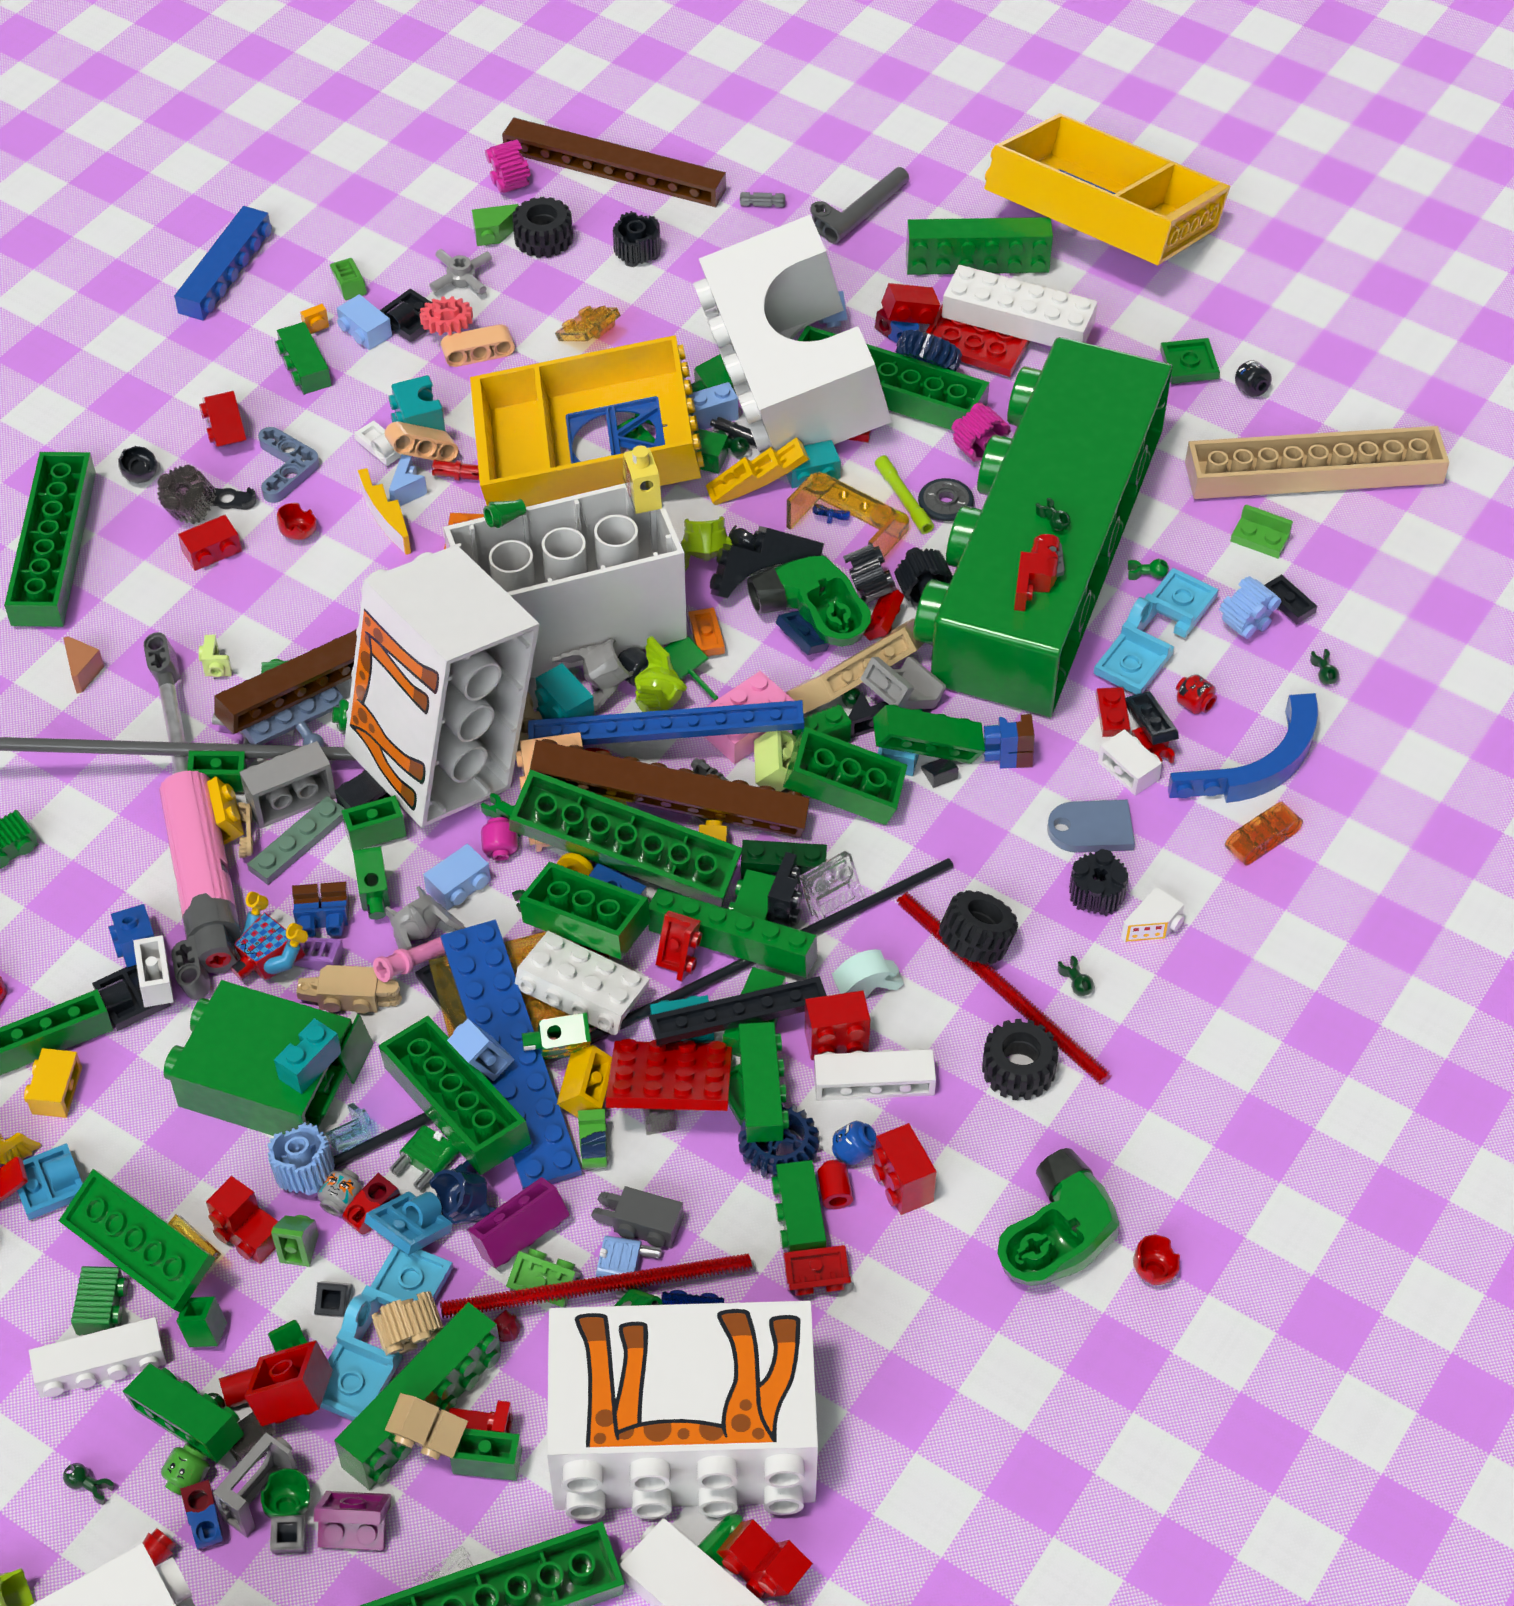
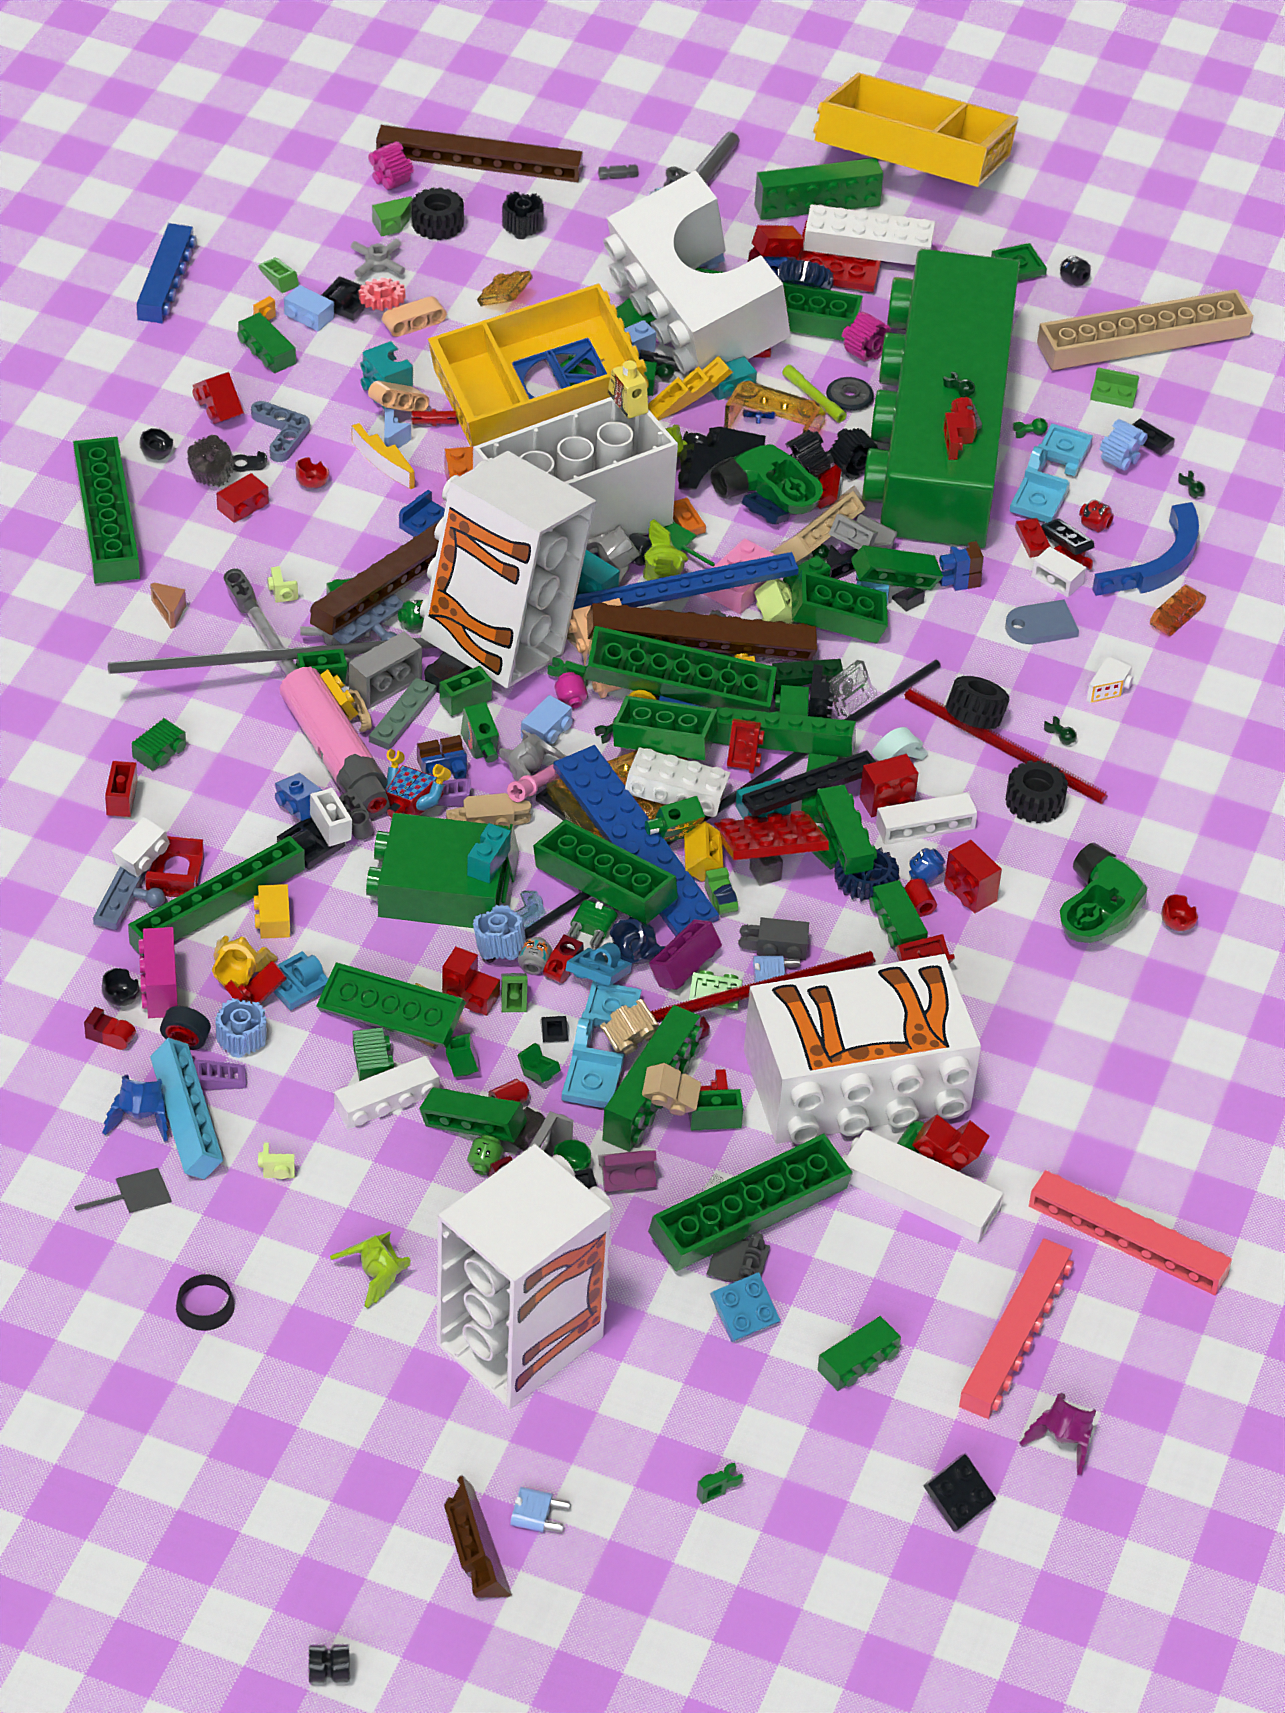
camera: 15 degrees left, 5 degrees down
dark green arm [63,1463,114,1505] -> none
red brick [244,1340,333,1426] -> none
white plate [354,421,402,466] -> none
light blue brick [447,1019,515,1081] -> none
green cone [483,499,526,528] -> none
black brick [1069,849,1129,917] -> none

